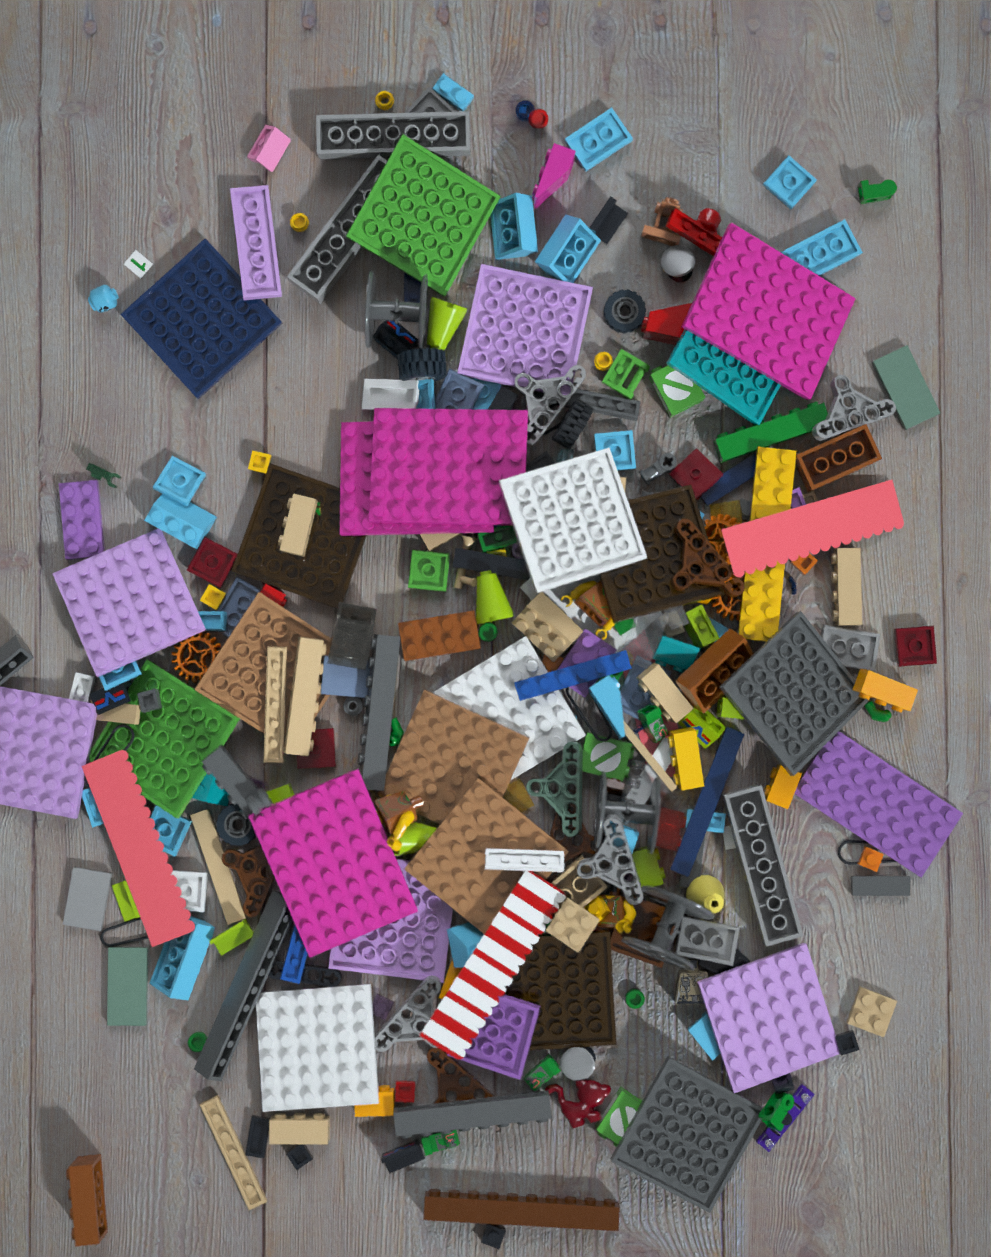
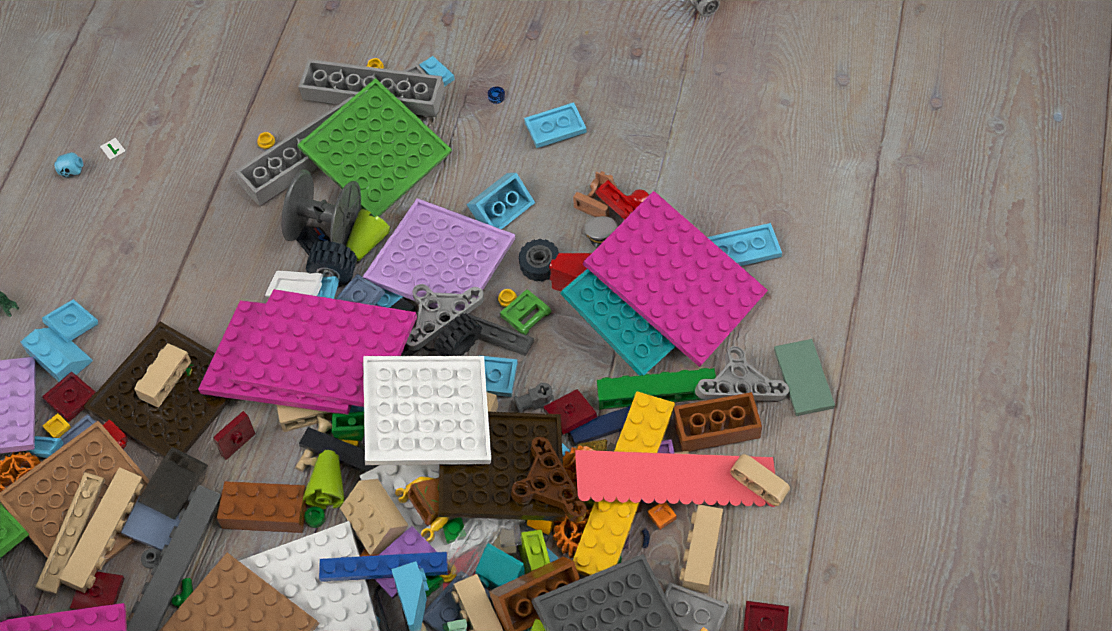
camera: 20 degrees right, 30 degrees down
dark blue plate [120,238,283,399] -> none
lavender plate [230,185,282,300] -> none
bright pink panel [247,125,291,172] -> none
yellow plate [248,450,272,474] -> none
bright green plate [408,550,450,592] -> none
medium azure slope [490,193,538,260] -> none
red tile [529,109,549,129] -> none
dark pink slope [532,143,576,209] -> none
black panel [589,196,628,245] -> none
bright green brick [649,365,706,418] -> none
medium azure plate [763,155,817,209] -> none
green leg [857,179,897,204] -> none
none -> dark red plate [213,411,256,460]
none -> tan beam [730,454,790,506]

